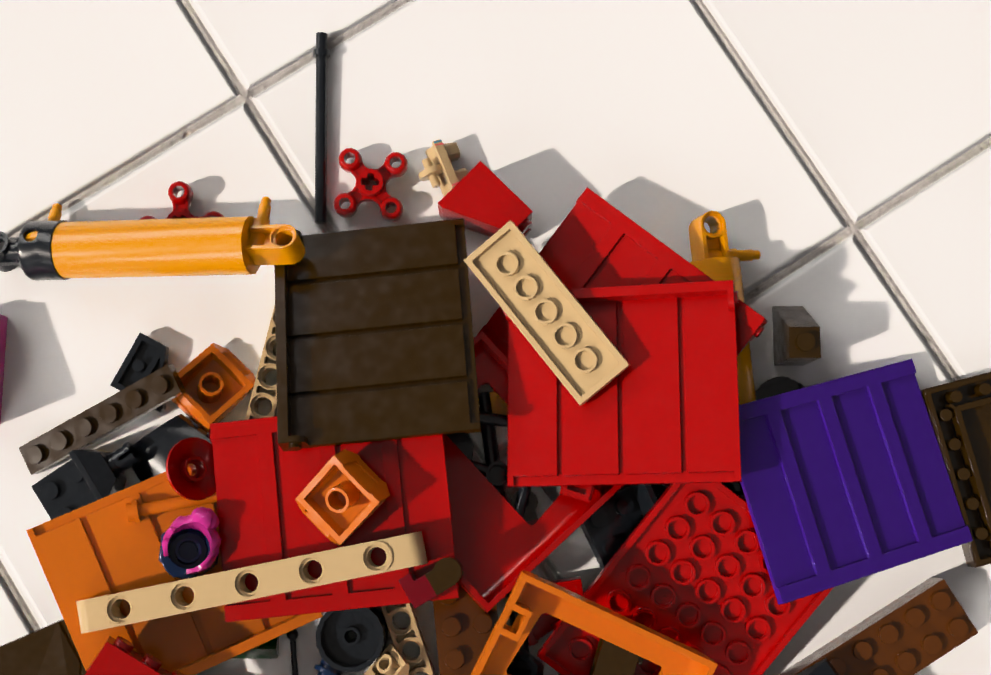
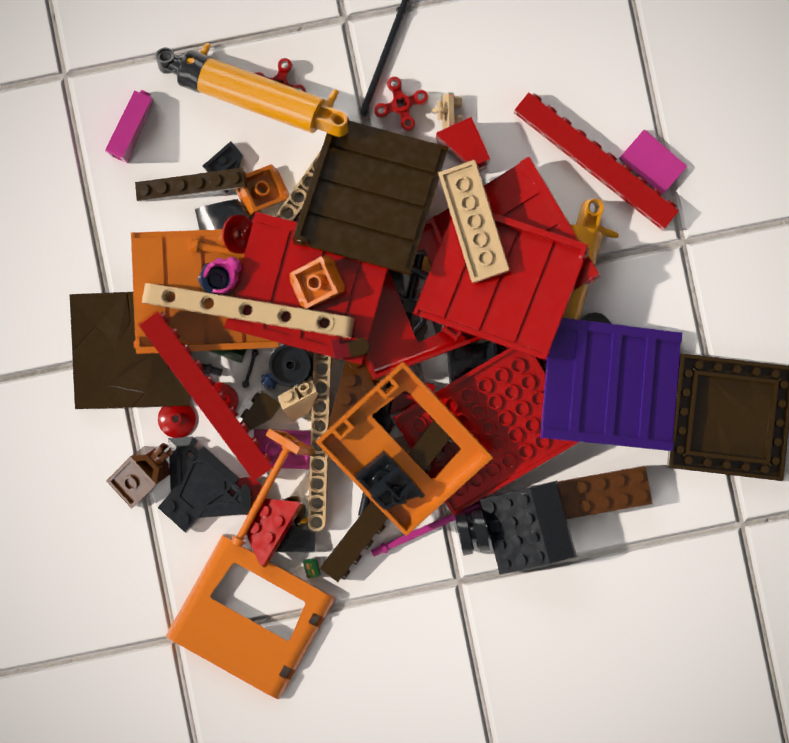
camera: 25 degrees right, 5 degrees up
black plate [31,441,142,520] -> none
dark brown slope [772,306,821,366] -> none
none -> red brick [513,92,679,231]
none -> dark pink tile [618,129,687,195]

